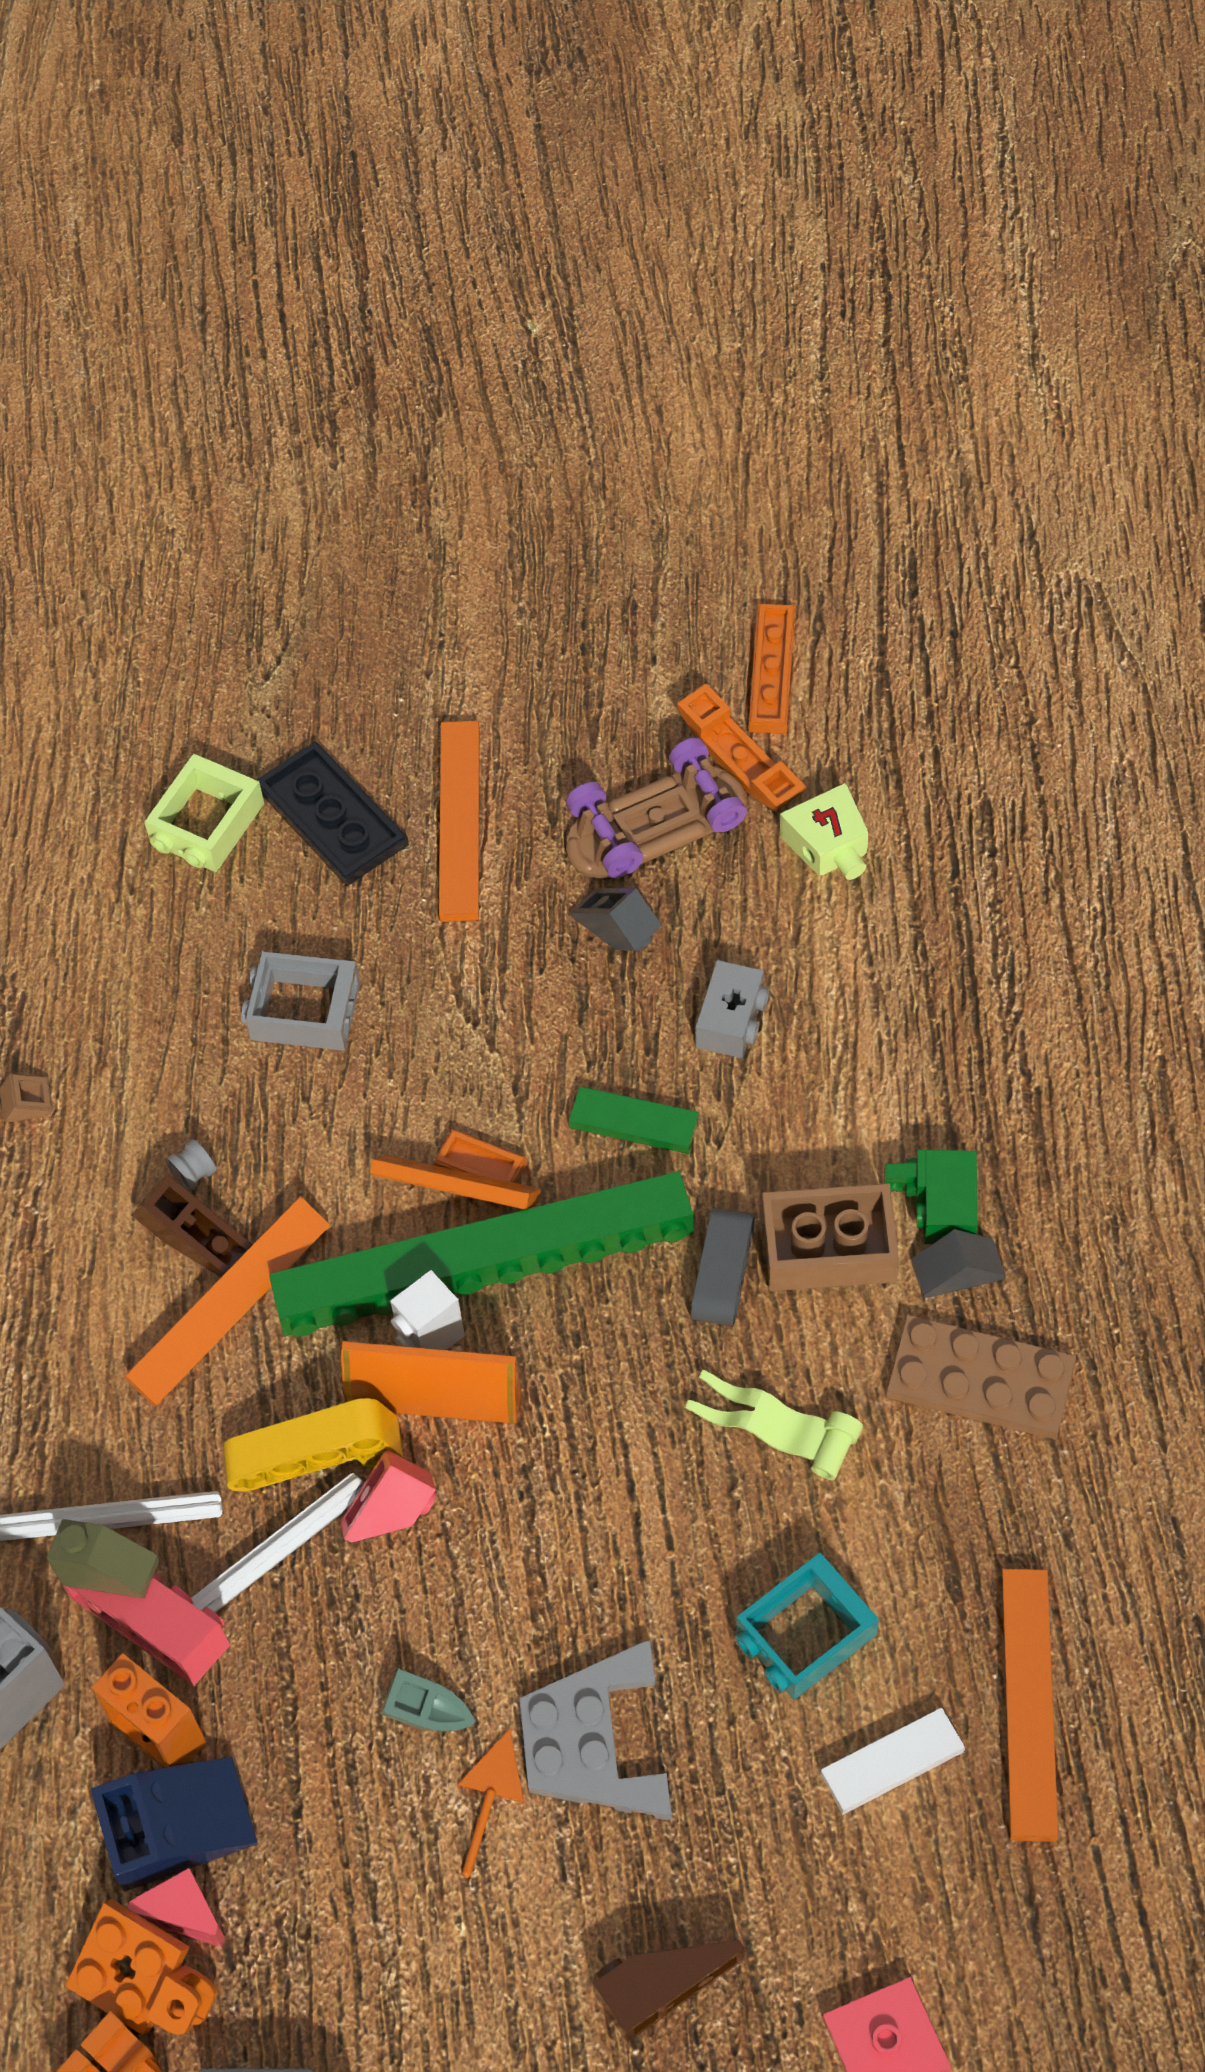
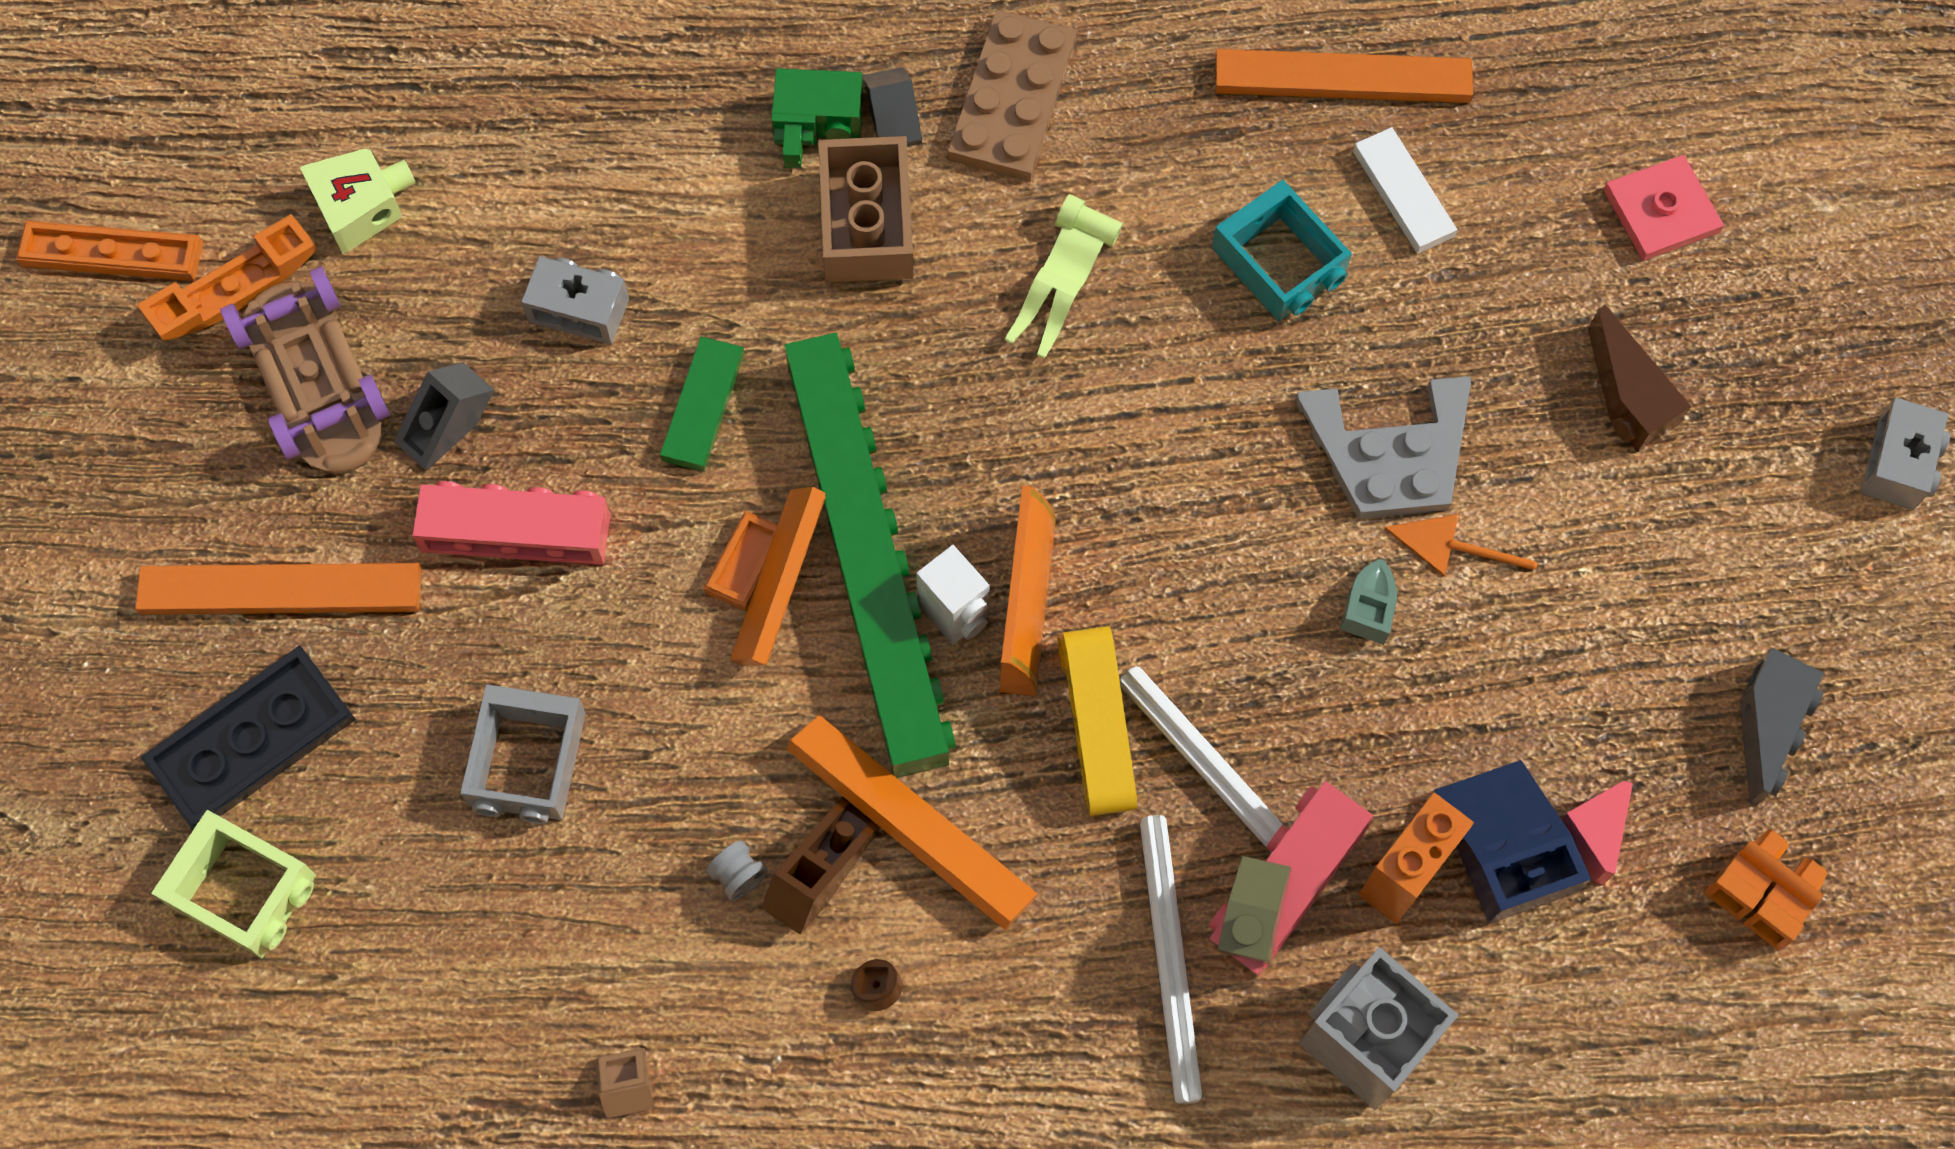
camera: 95 degrees left, 10 degrees up
orange plate [65,1899,218,2035] -> none
coral slope [340,1449,436,1543] -> none
dark grey beam [691,1207,755,1327] -> none
none -> coral brick [412,481,611,565]
none -> reddish brown tile [851,959,903,1011]

